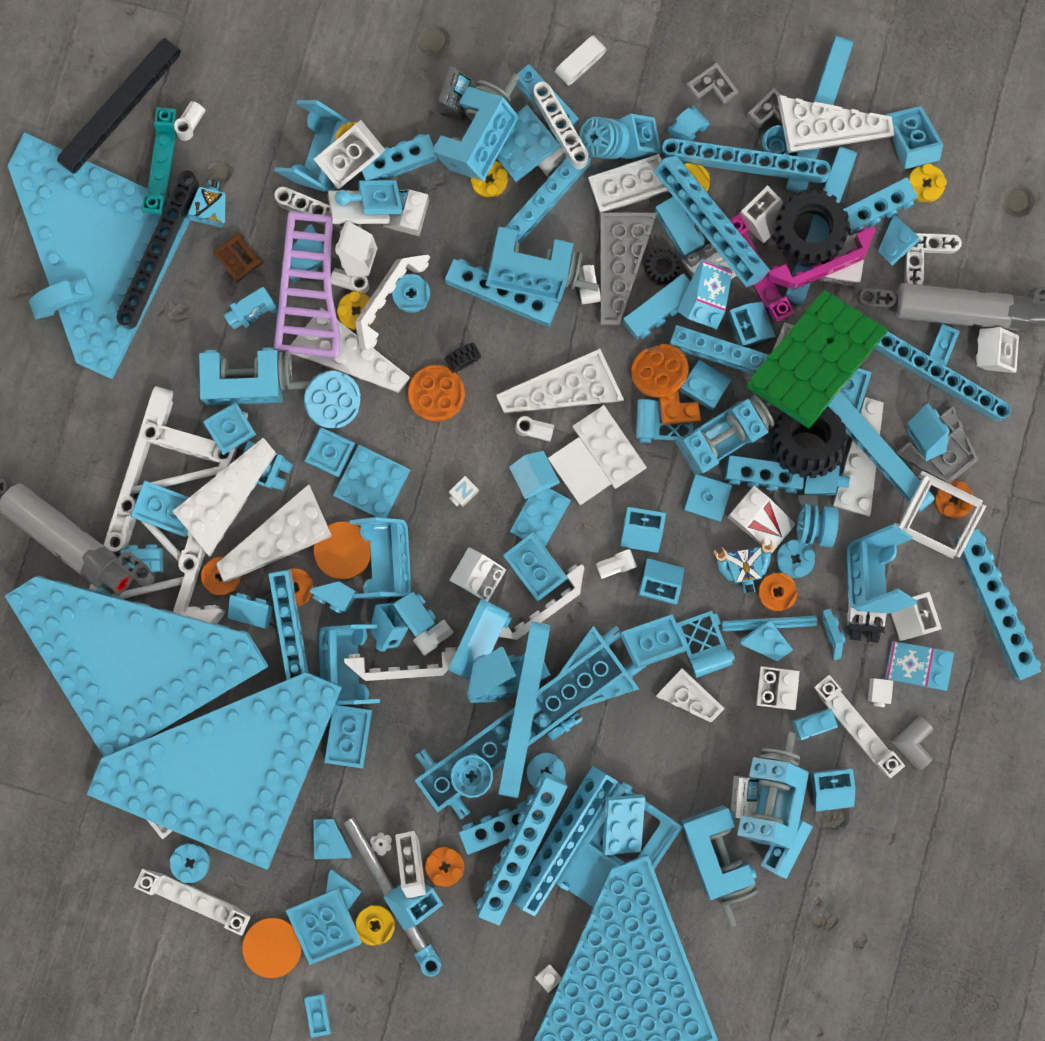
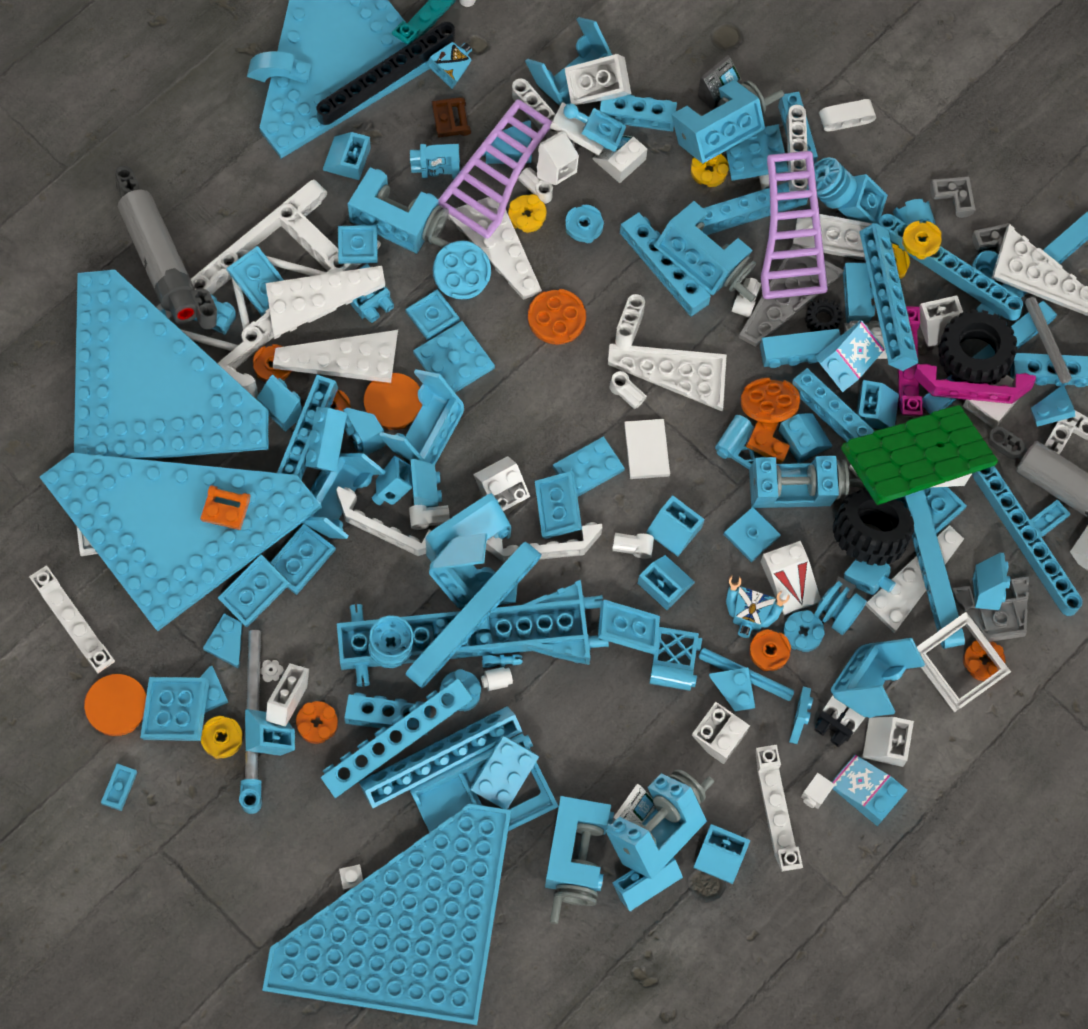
camera: 30 degrees right, 15 degrees down
medium azure plate [170,843,210,883] -> none
white slope [355,255,430,350] -> none
black tyre [444,342,482,373] -> none
white brick [449,476,479,507] -> none
medium azure slope [509,451,560,499] -> none
white plate [572,405,647,489] -> none
white wing [655,668,725,722] -> none
medium azure brick [724,455,804,494] -> none
medium azure brick [791,708,838,740] -> none
light grey brick [891,716,934,771] -> none
medium azure brick [953,529,1041,681] -> none
none -> orange plate [200,485,250,530]
none -> medium azure plate [218,554,291,627]
none -> medium azure brick [305,407,347,472]
none -> medium azure slope [323,132,371,180]
none -> white brick [481,667,513,691]
none -> white beam [615,294,645,349]
none -> lavender bar [760,151,828,299]
none -> yellow plate [902,221,942,260]
none -> light grey axle [1025,297,1072,384]

